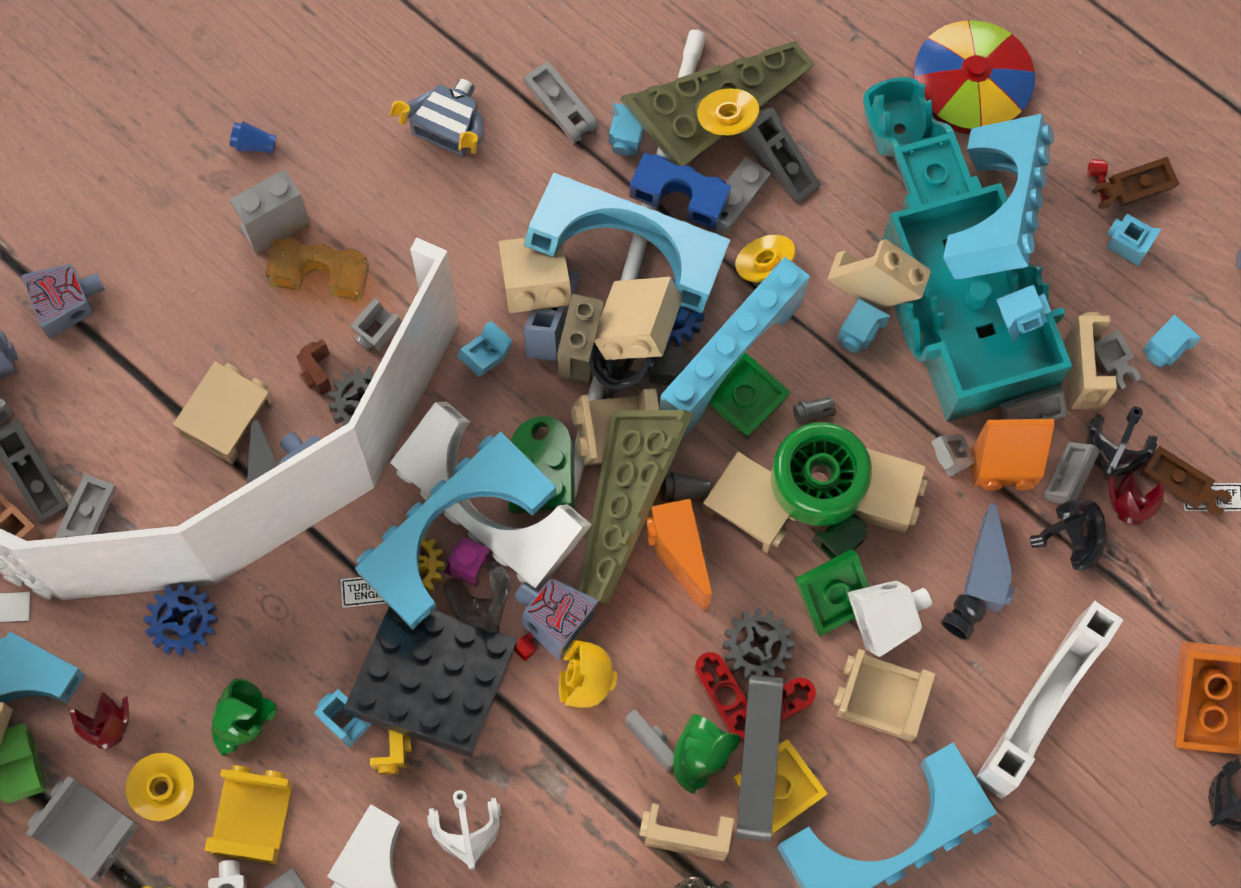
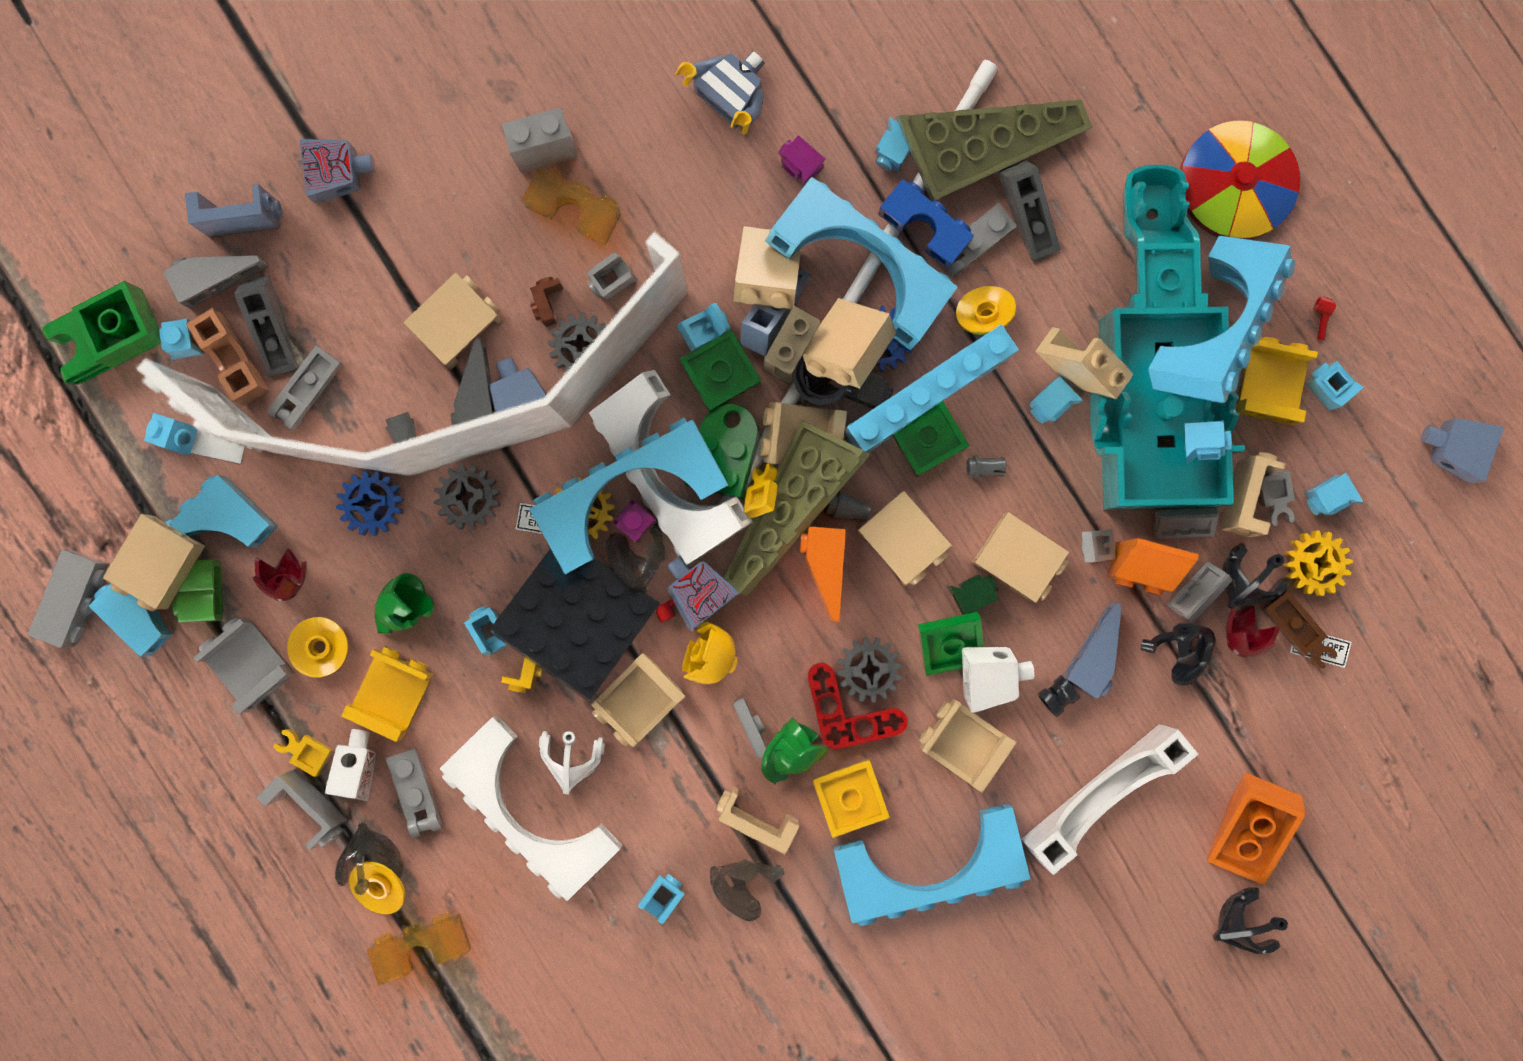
camera: 15 degrees right, 15 degrees up
blue cone [229,121,277,154] -> none
light grey plate [524,61,599,144] -> none
yellow dish [697,88,759,135] -> none
dark grey beam [736,675,783,842] -> none
green wheel [771,422,872,526] -> none
reddish brown plate [1092,157,1179,209] -> none
none -> dark grey gear [434,465,501,530]
none -> tan panel [591,652,687,748]
none -> green plate [679,329,761,412]
none -> yellow plate [743,463,778,518]
none -> magenta window [778,135,825,189]
none -> yellow panel [1236,337,1318,426]
none -> yellow gear [1283,530,1353,596]

